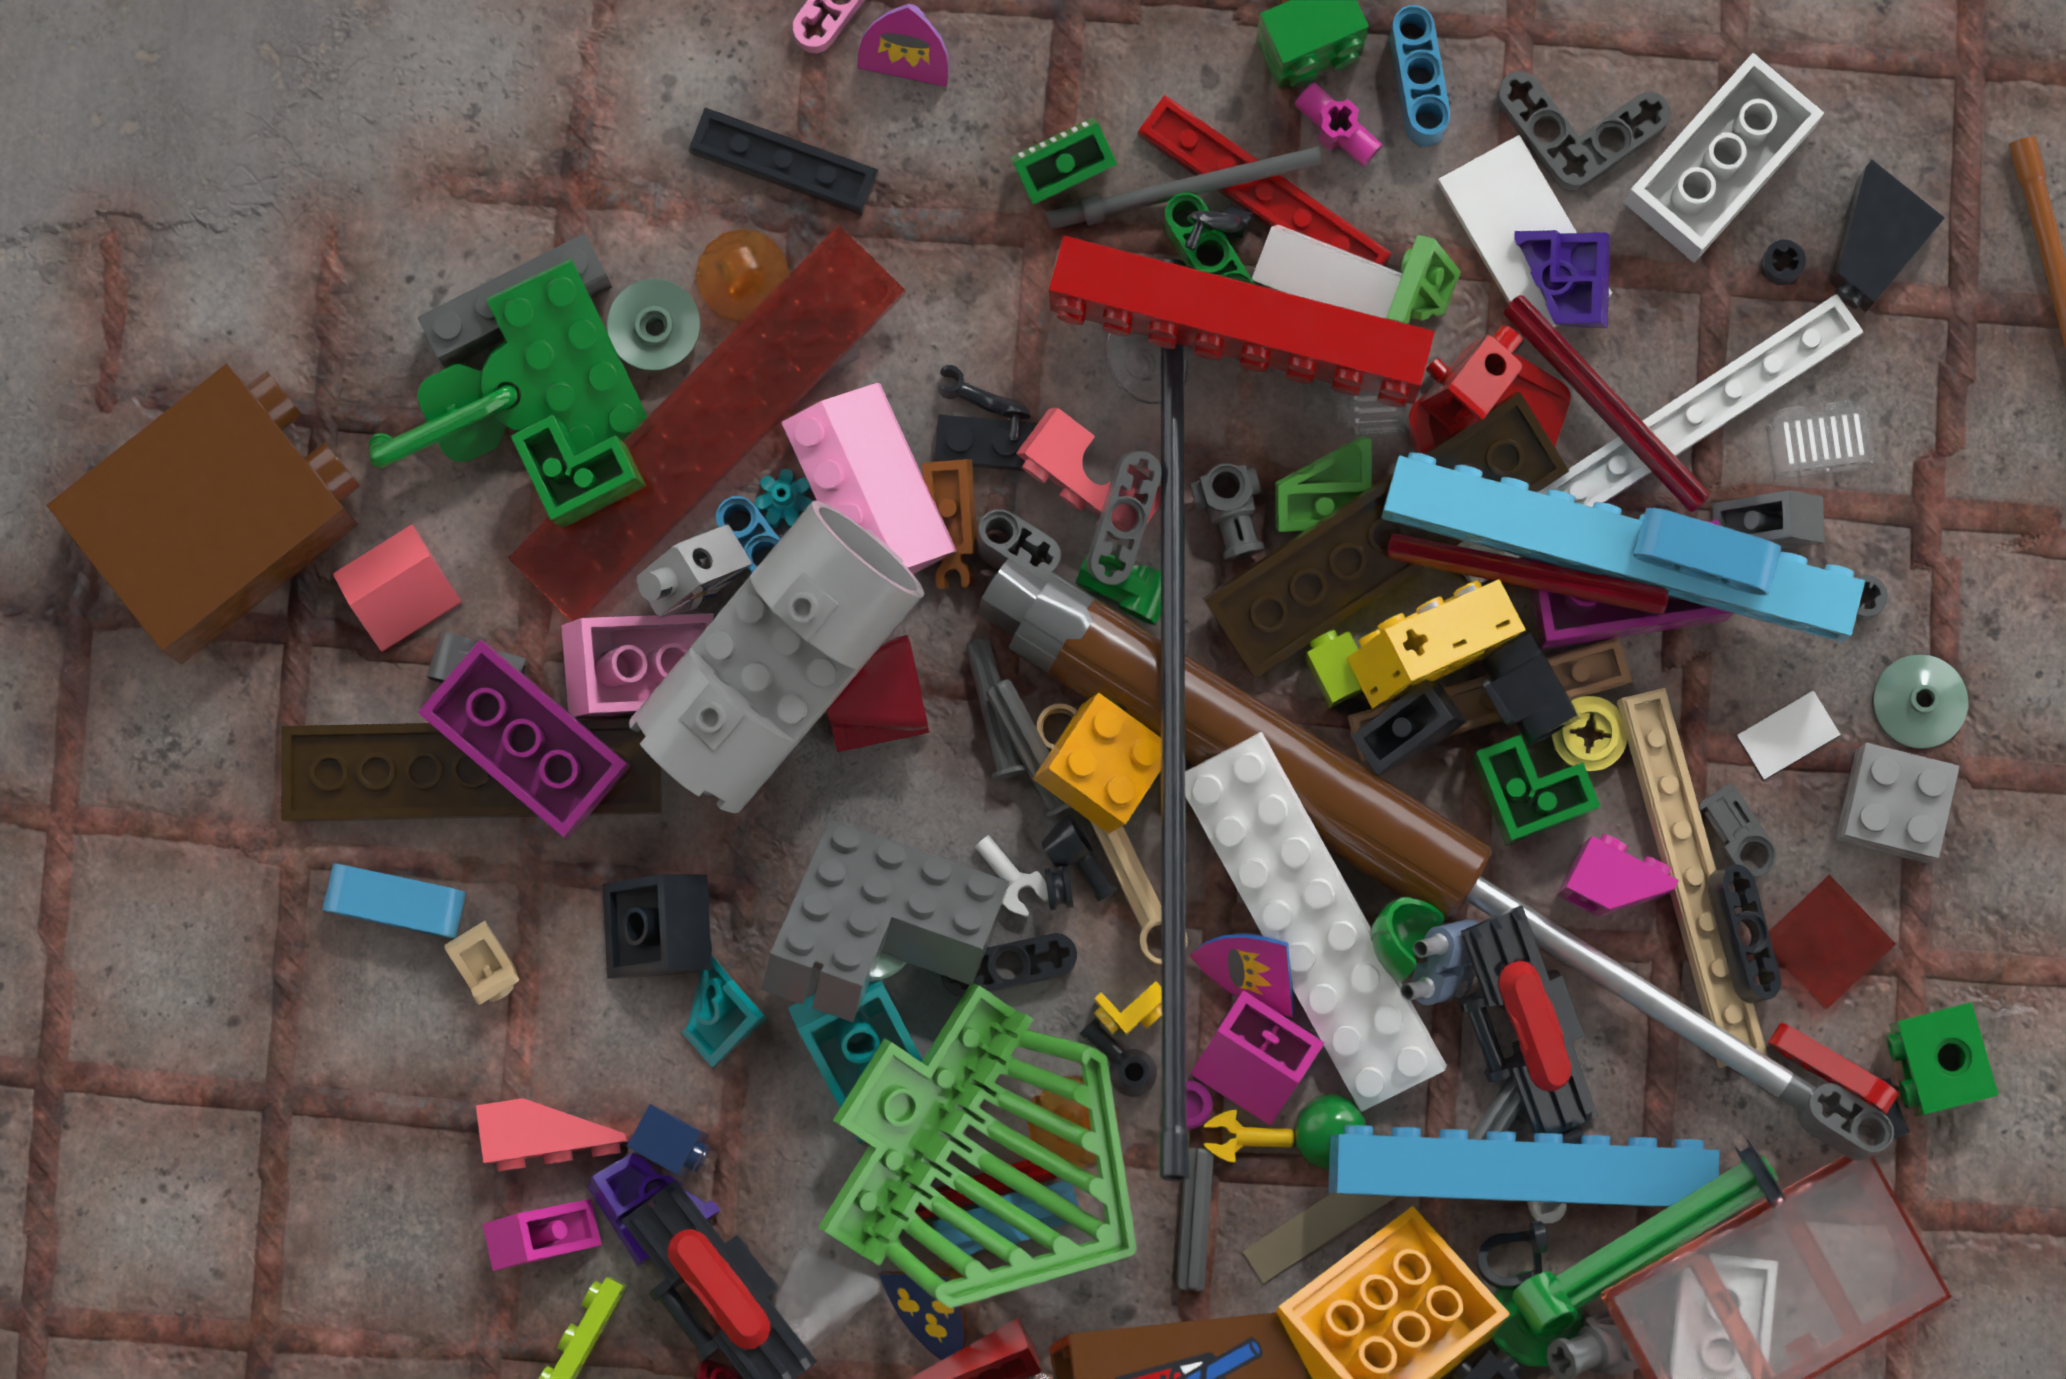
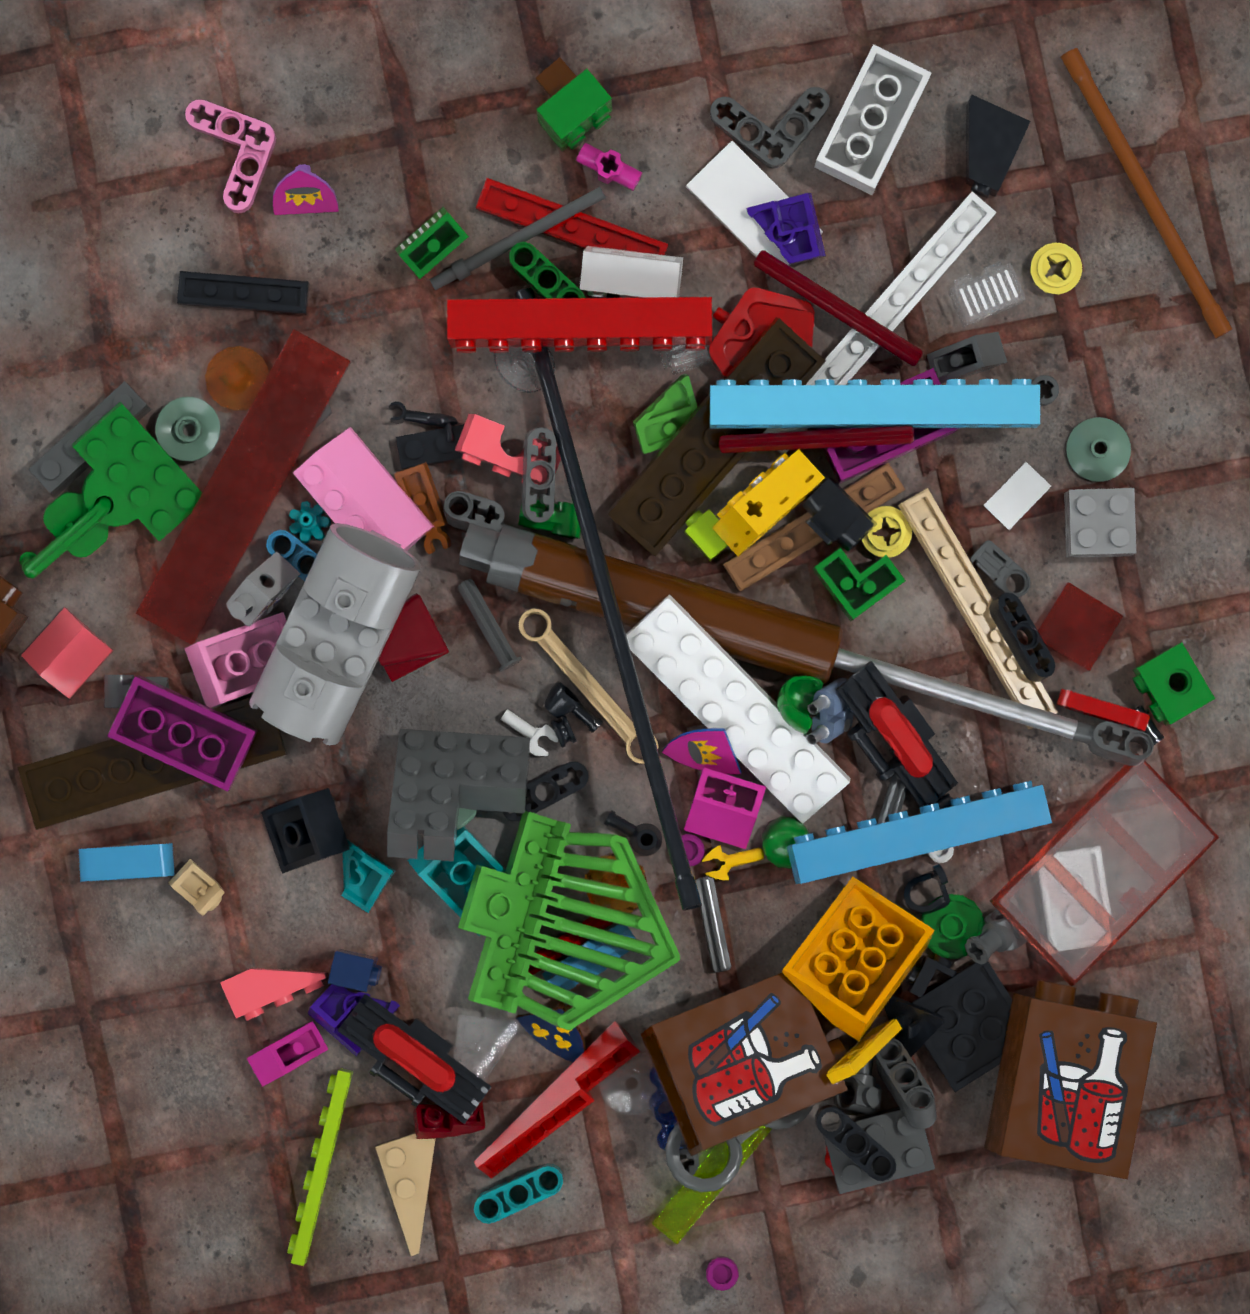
camera: 20 degrees left, 5 degrees up
green brick [511,415,646,528] -> none
dark grey axle [986,679,1070,817] -> none
light orange brick [1032,692,1161,834] -> none
yellow bracket [1093,981,1161,1036] -> none
black piece [1185,205,1254,250] -> none
dark grey connector [1190,463,1265,562] -> none
dark tan sticker [1242,1194,1397,1283] -> none
black slope [1351,680,1467,775] -> none
bright green wing [1386,235,1461,324] -> none
dark azure beam [1389,5,1450,147] -> none
red torso [1419,325,1524,433] -> none
green piece [1512,1139,1787,1340] -> none
dark pink slope [1556,834,1679,917] -> none
dark azure beam [1633,508,1781,596] -> none
black bush [1761,239,1806,285] -> none
none -> light yellow gear [1030,243,1082,295]

